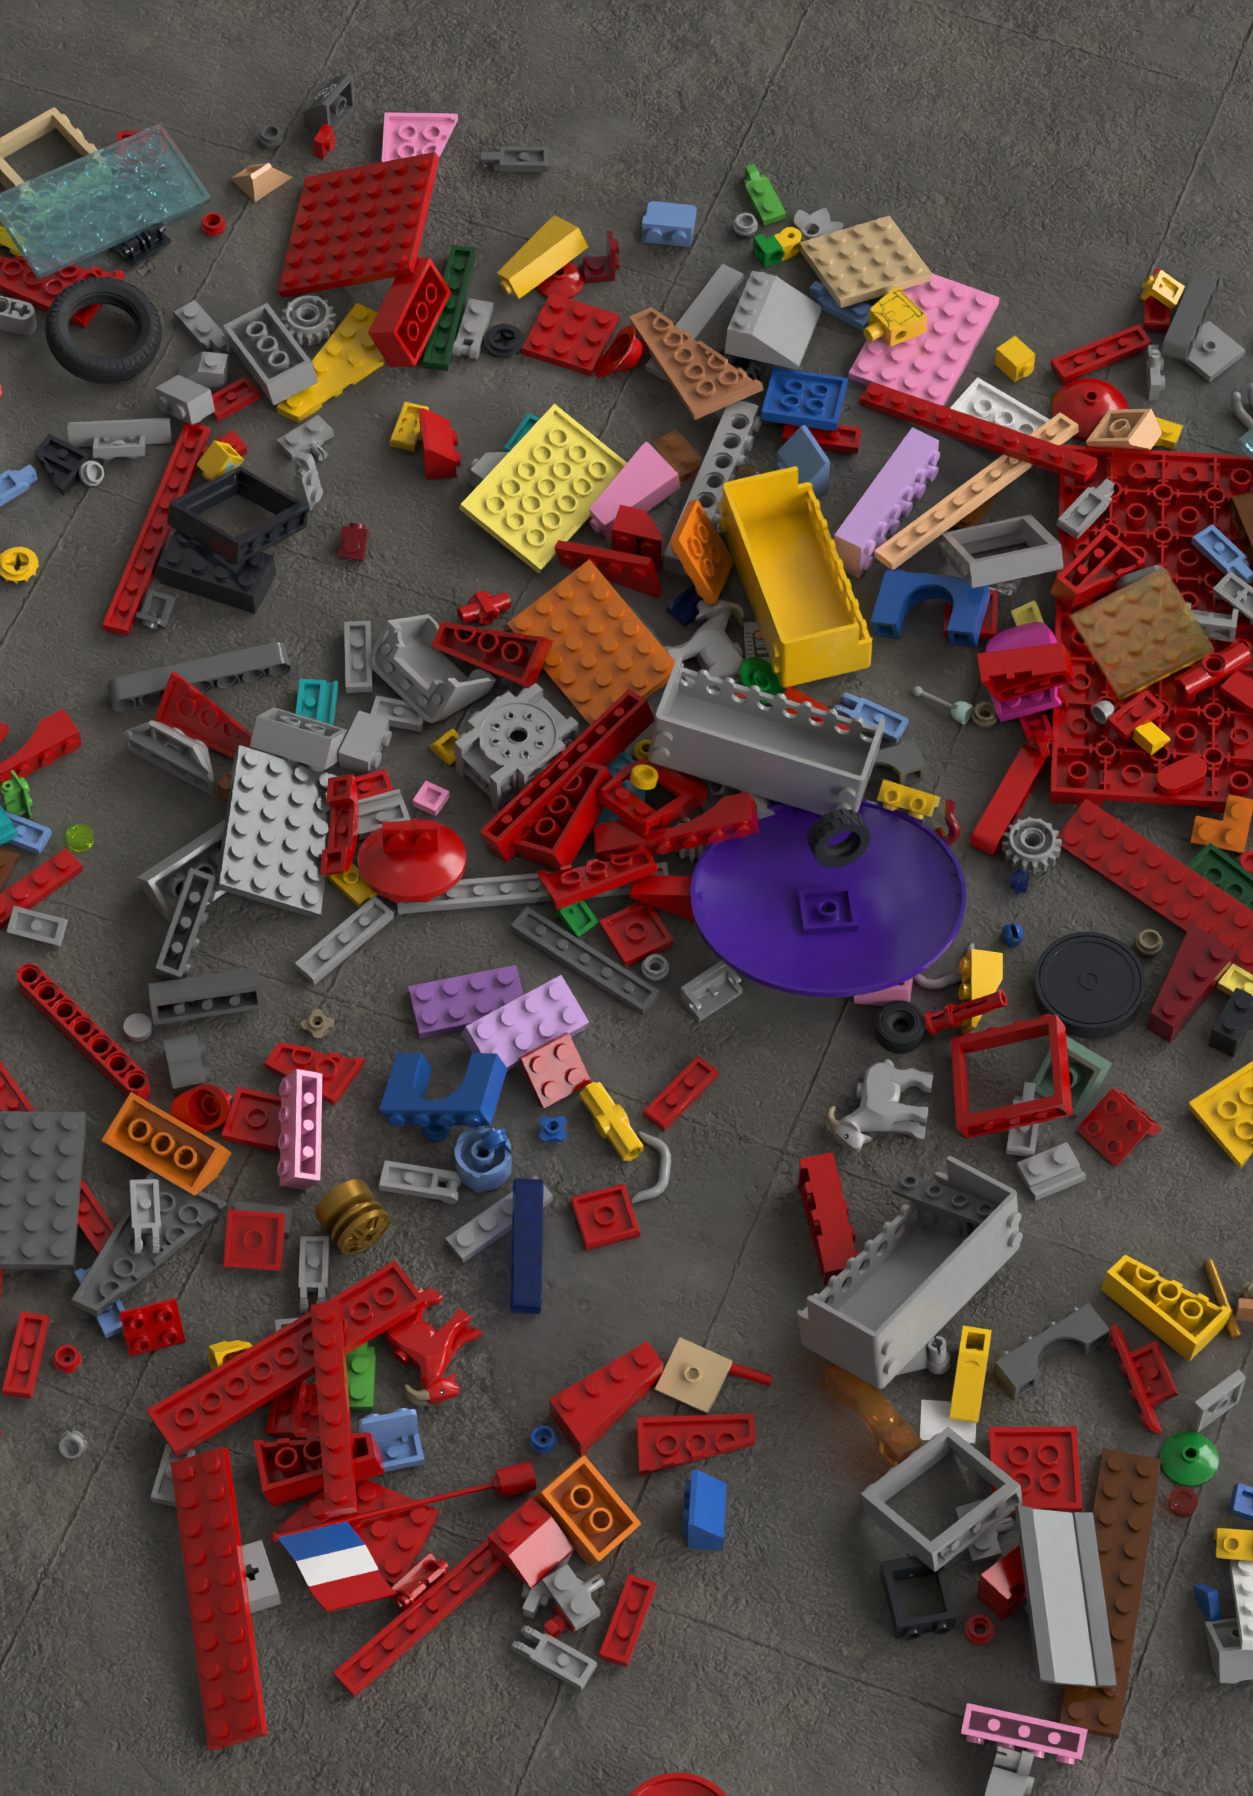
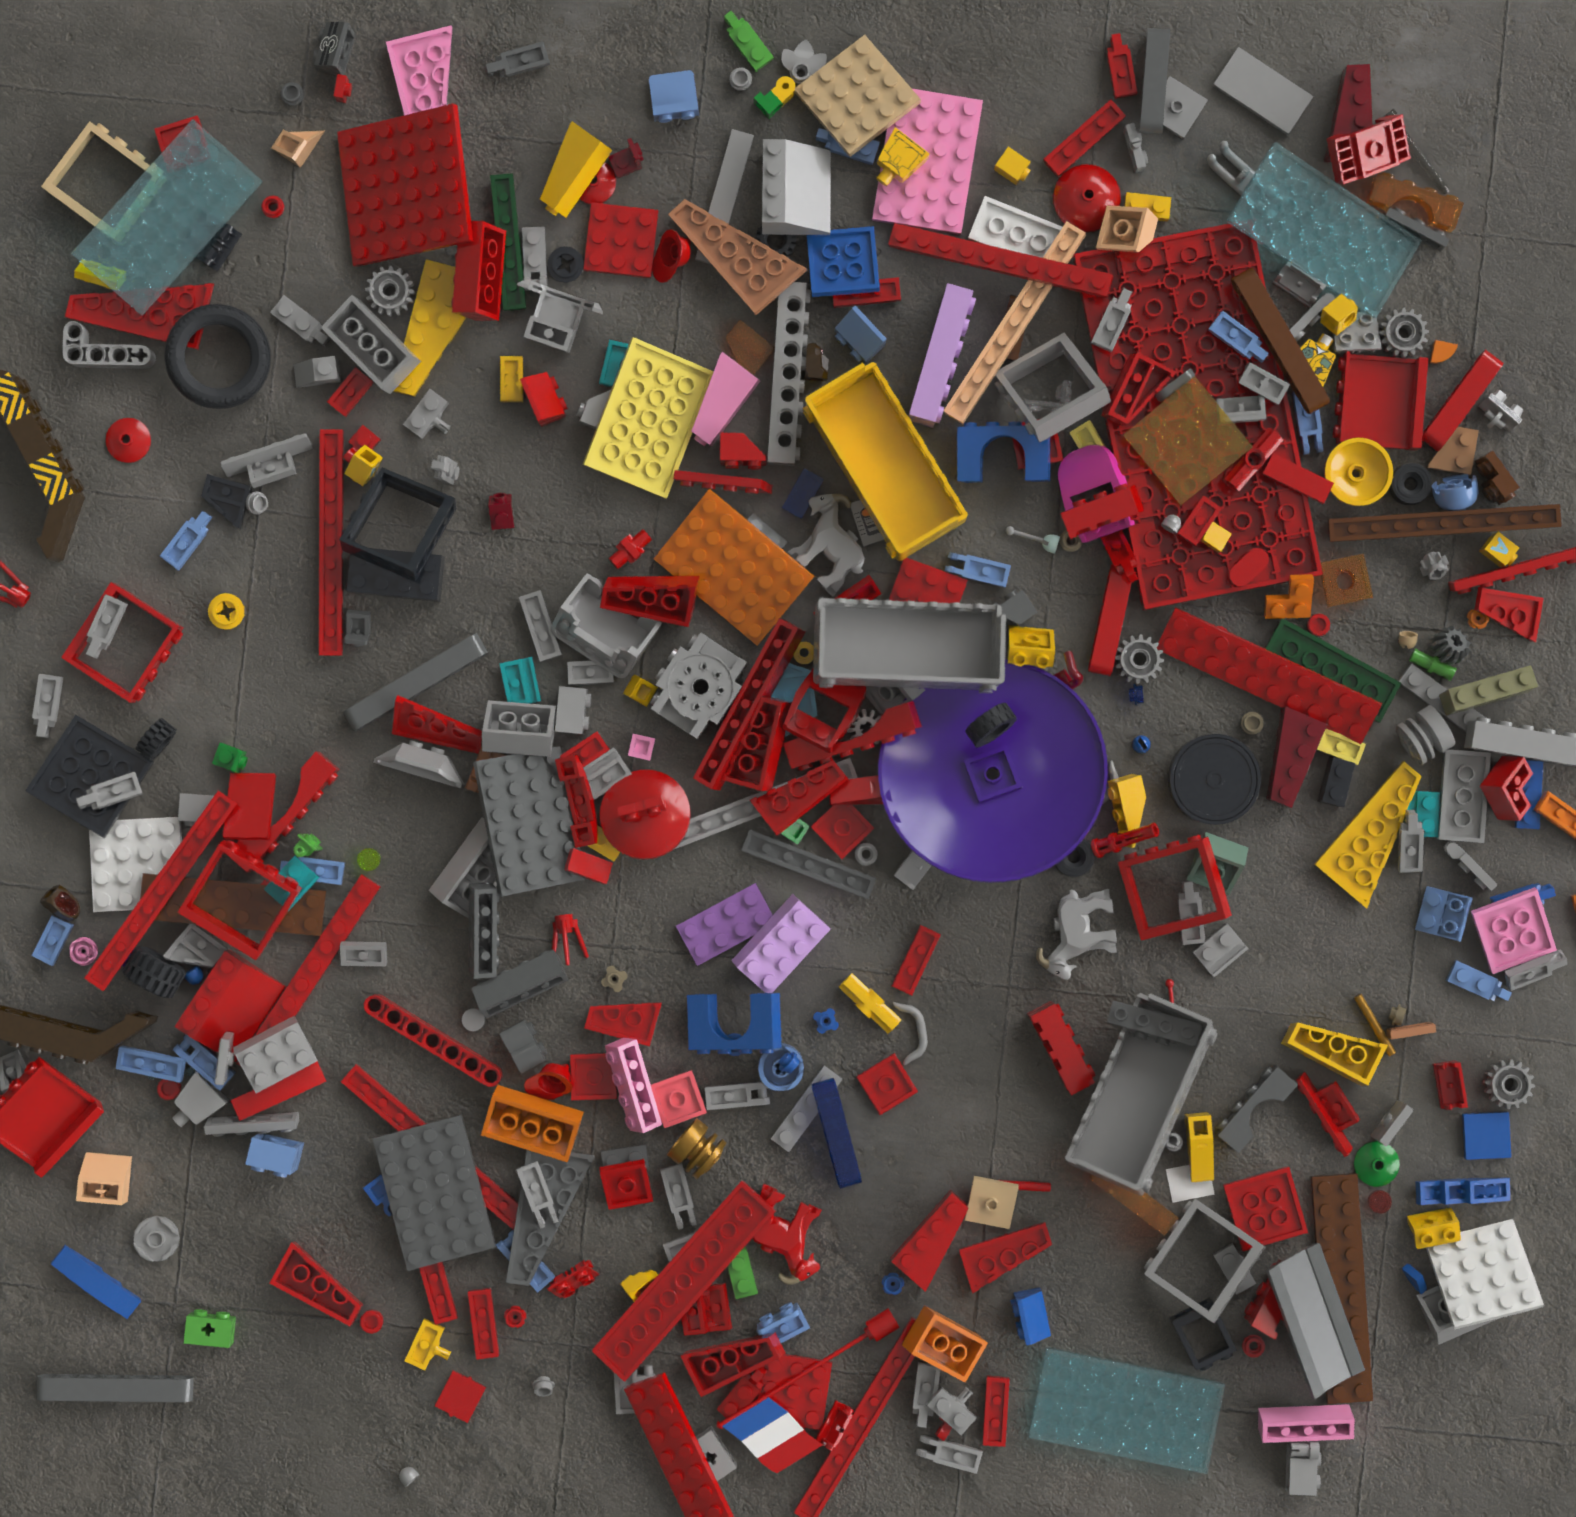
camera: 15 degrees left, 30 degrees up
light grey brick [155,375,215,425] -> none
light grey plate [295,896,394,985] -> none
red plate [310,1300,358,1517] -> none
red slope [488,1497,574,1589] -> none
plate [518,1032,592,1108] -> none
yellow tile [630,765,658,790] -> none
orange plate [670,499,734,606] -> none
green dish [739,657,784,705] -> none
red bracket [1077,1088,1162,1166] -> none
yellow bracket [1140,270,1185,309] -> none
none -> light grey piece [517,279,603,353]
none -> red plant [552,914,589,966]
none -> red tile [564,848,613,885]
none -> coral plate [650,1070,707,1128]
none -> clear light blue plate [1028,1347,1225,1474]

